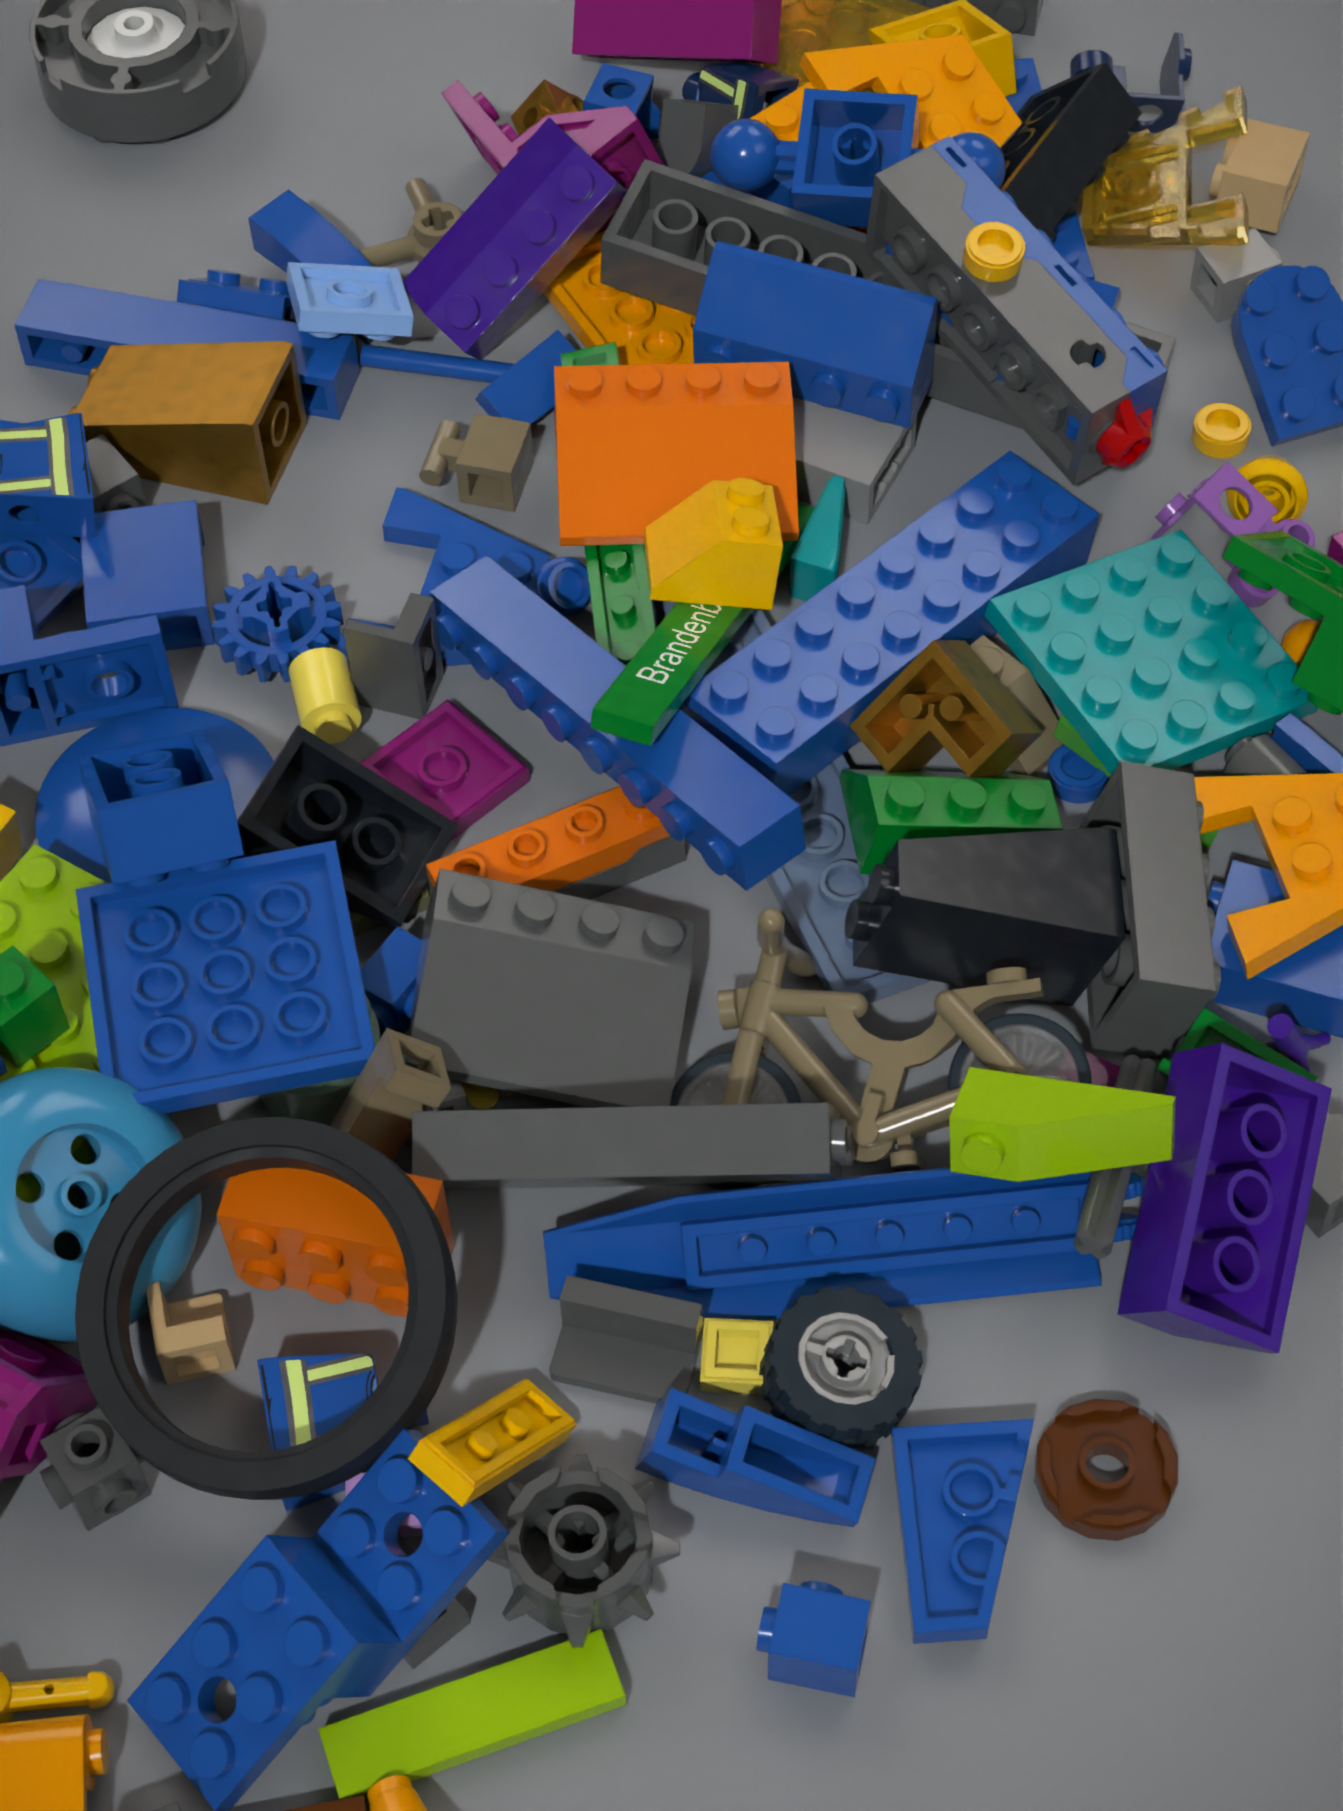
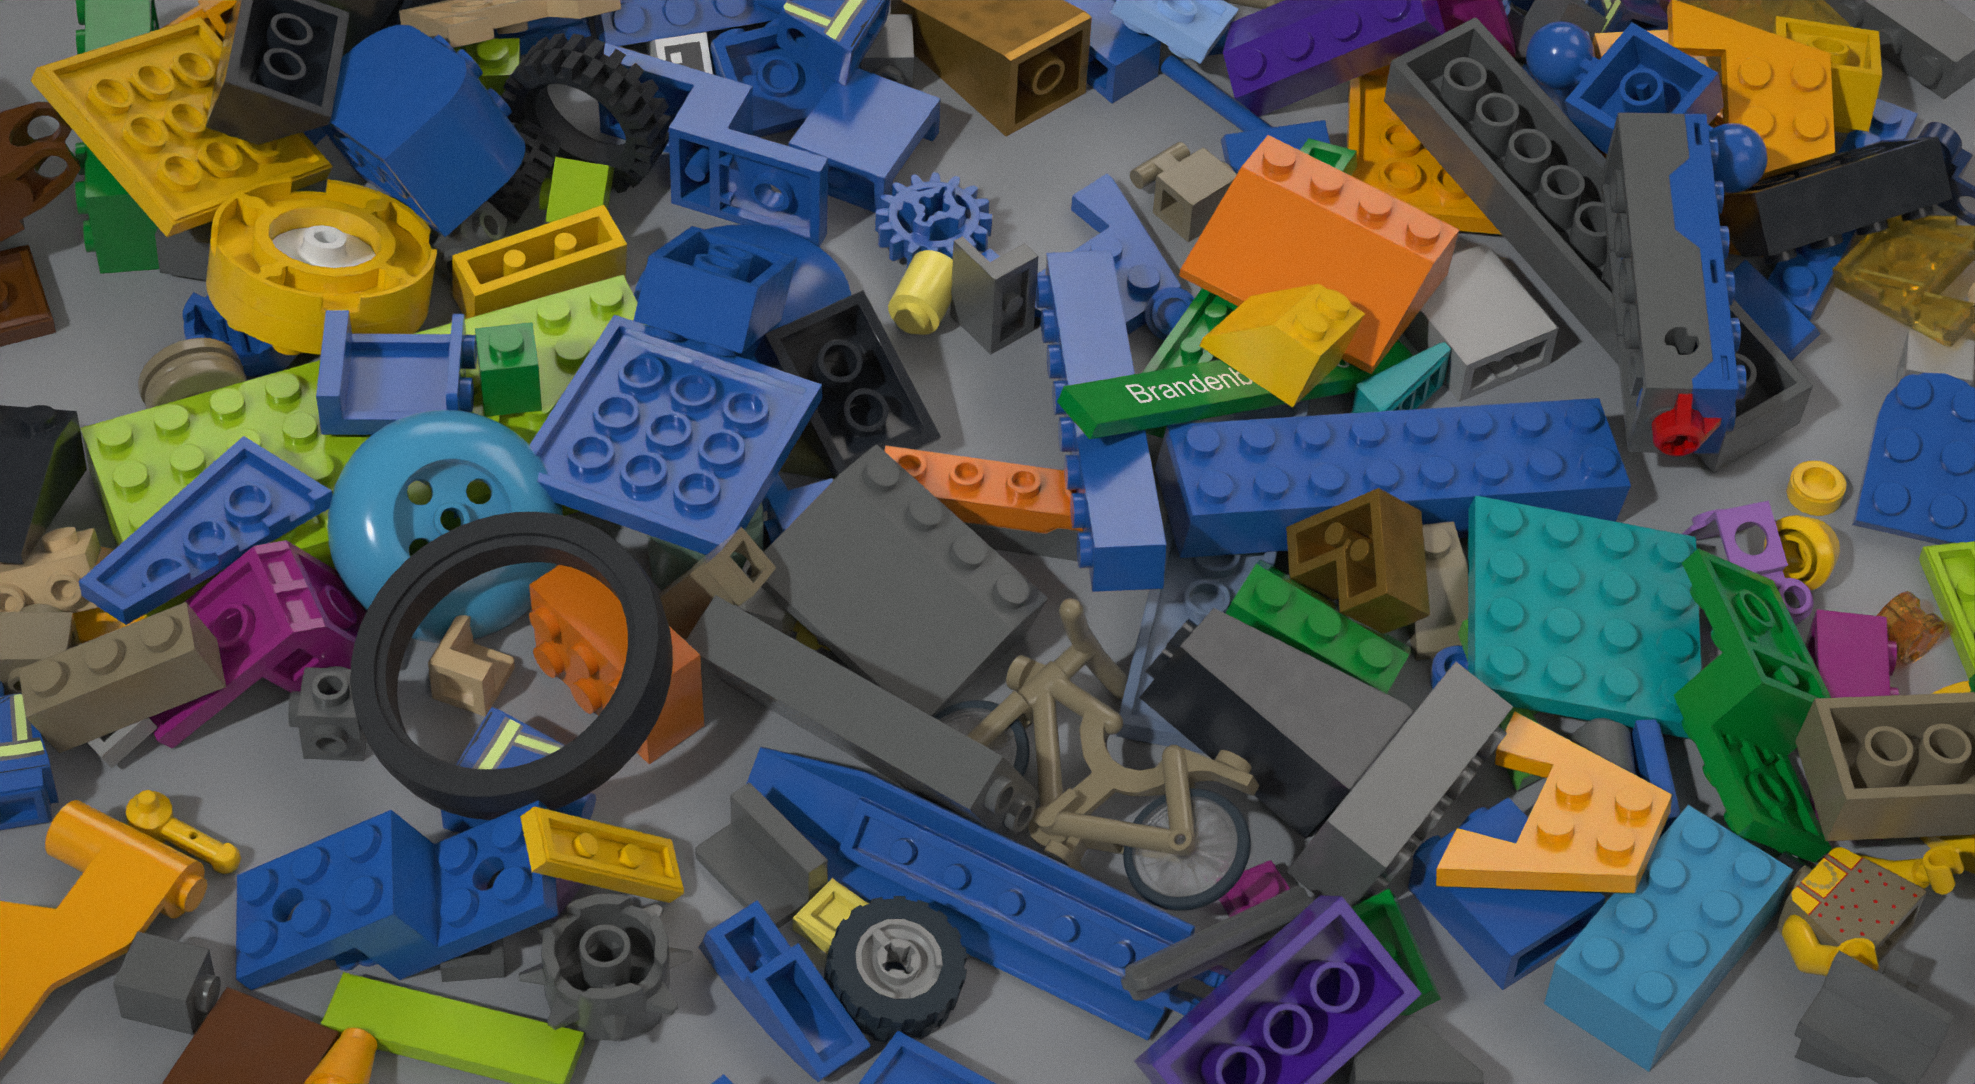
camera: 30 degrees right, 5 degrees down
magenta tile [360,699,530,841] -> none
blue slope [693,240,938,429] -> none
lime slope [949,1067,1176,1182] -> none
yellow tile [963,222,1025,282] -> none
dark purple bar [1266,1014,1331,1072] -> none

